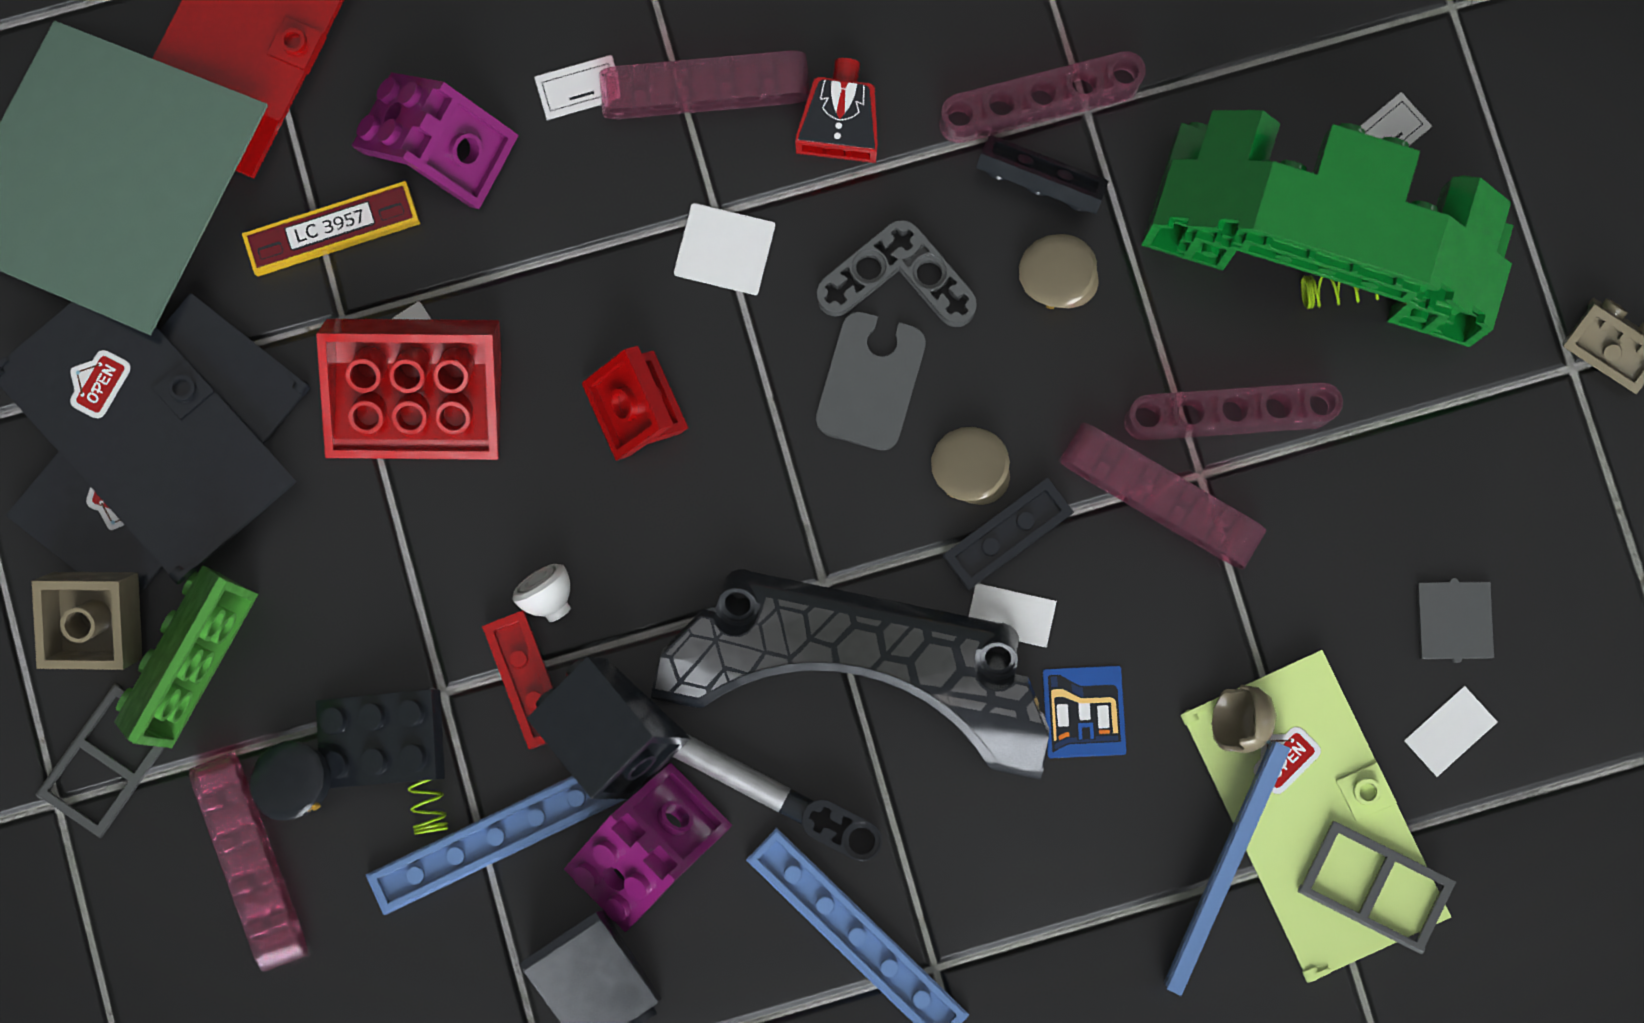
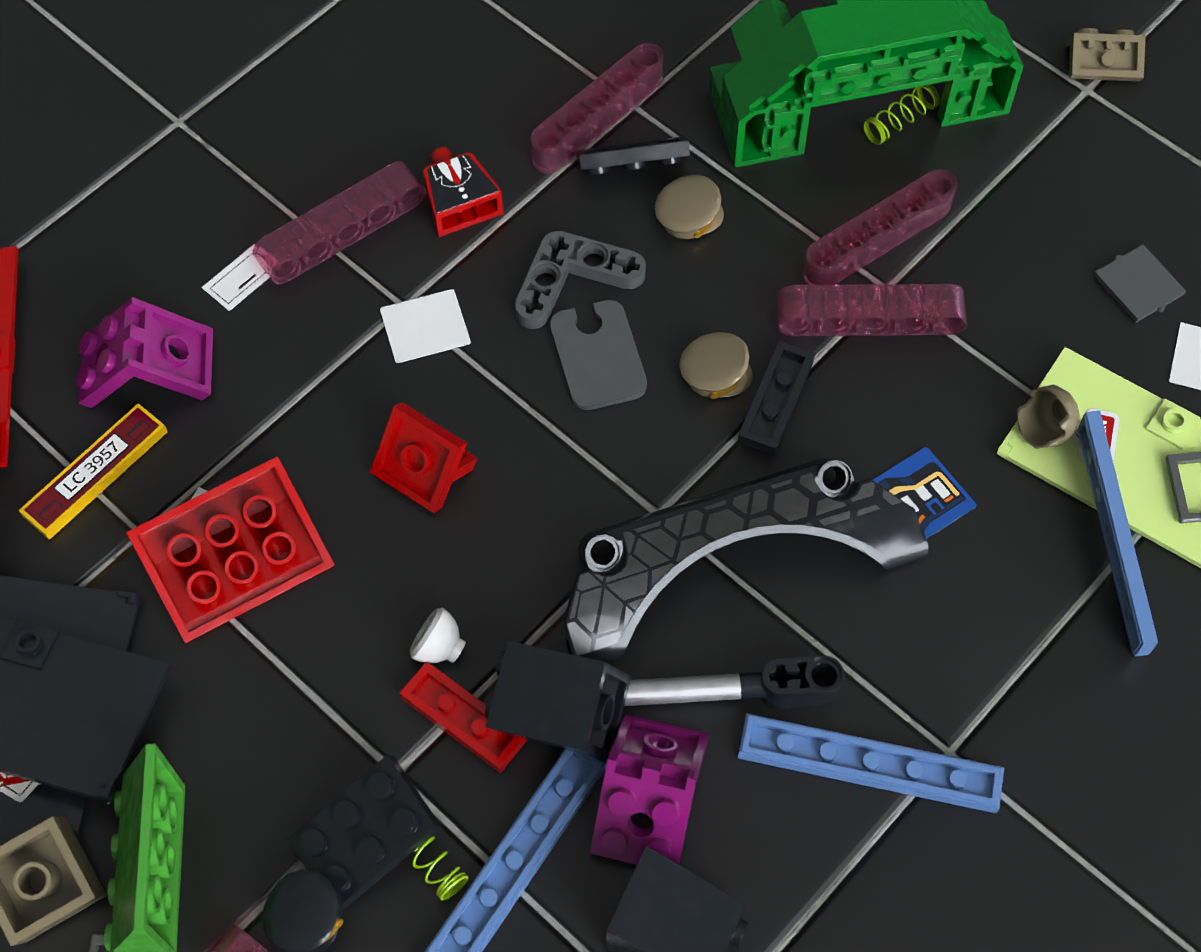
camera: 30 degrees left, 20 degrees down
white sticker [969,584,1057,648] -> none

